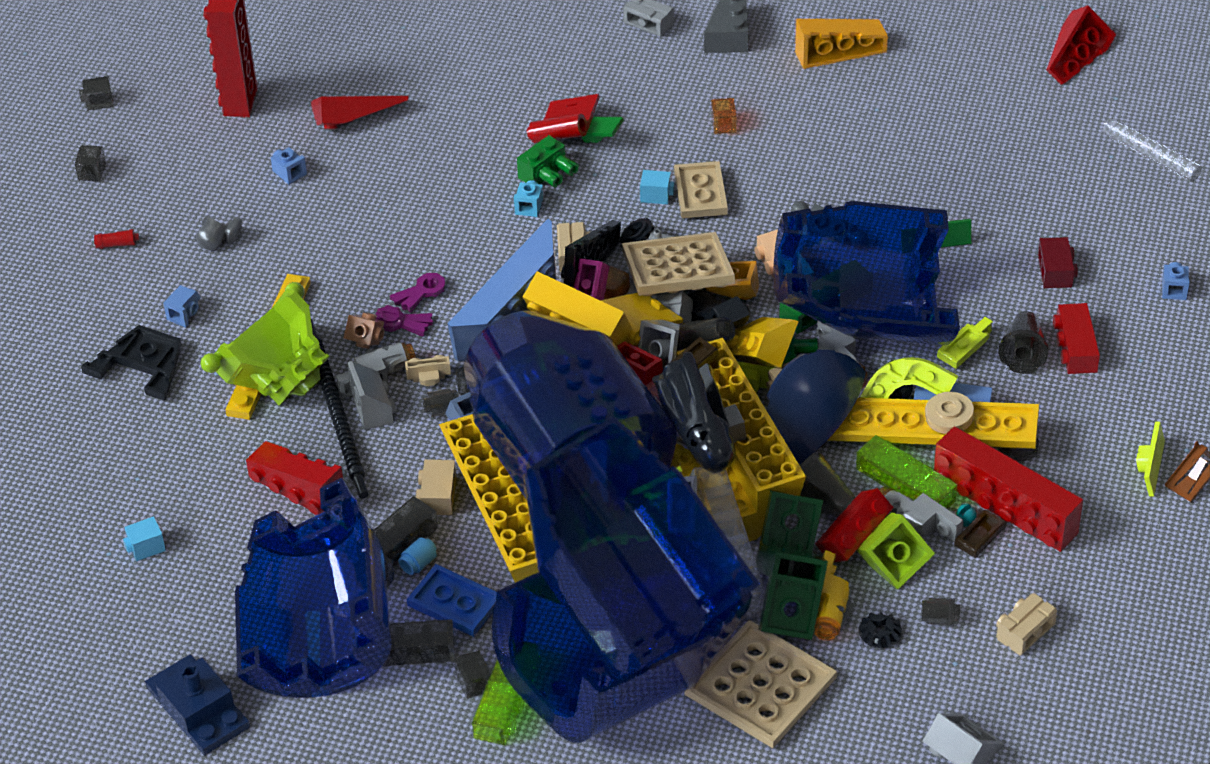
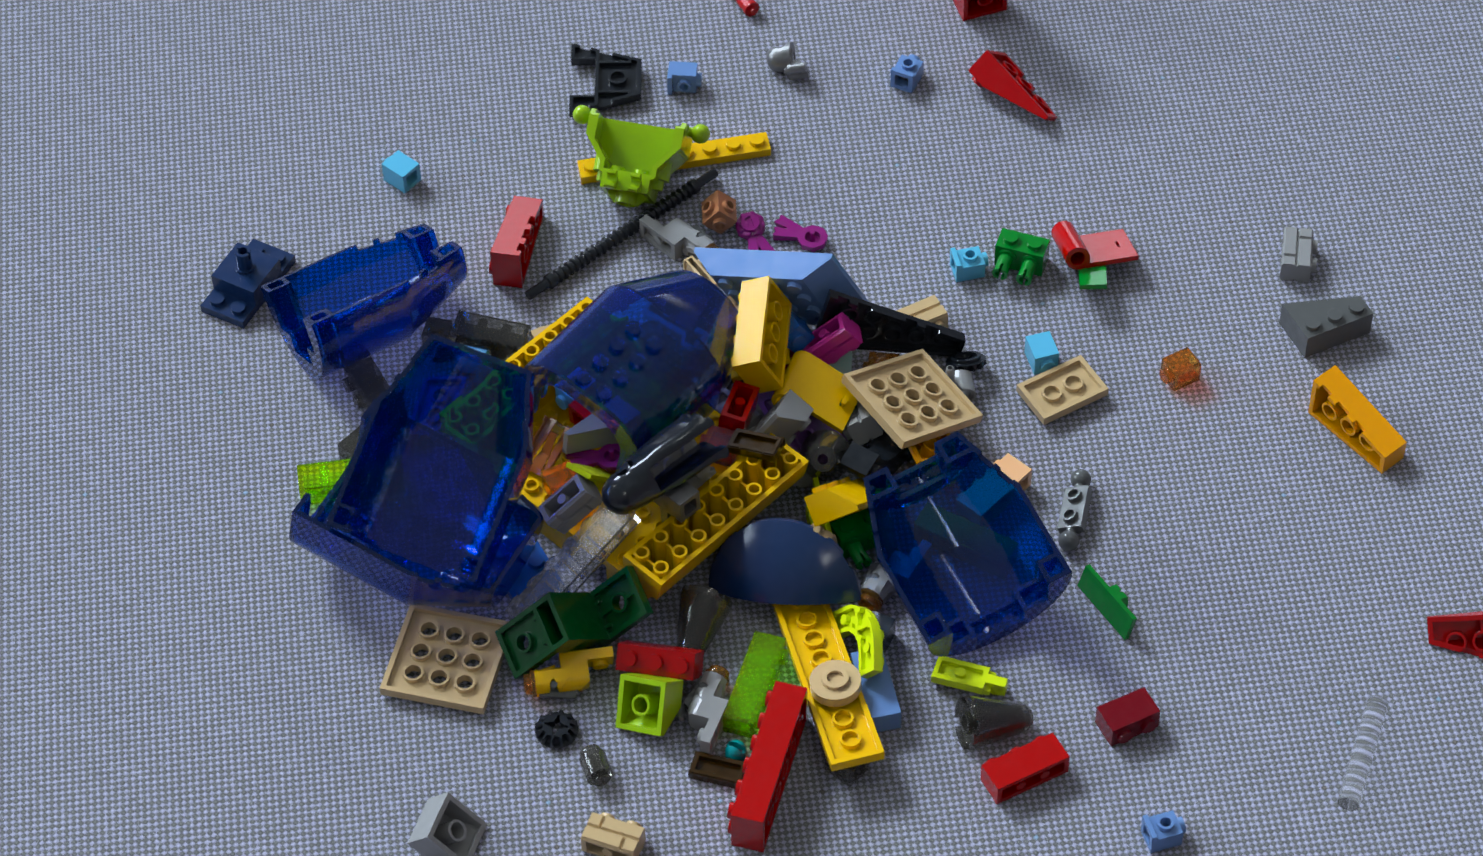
camera: 65 degrees right, 5 degrees up
light grey slope [347,361,396,430] -> none

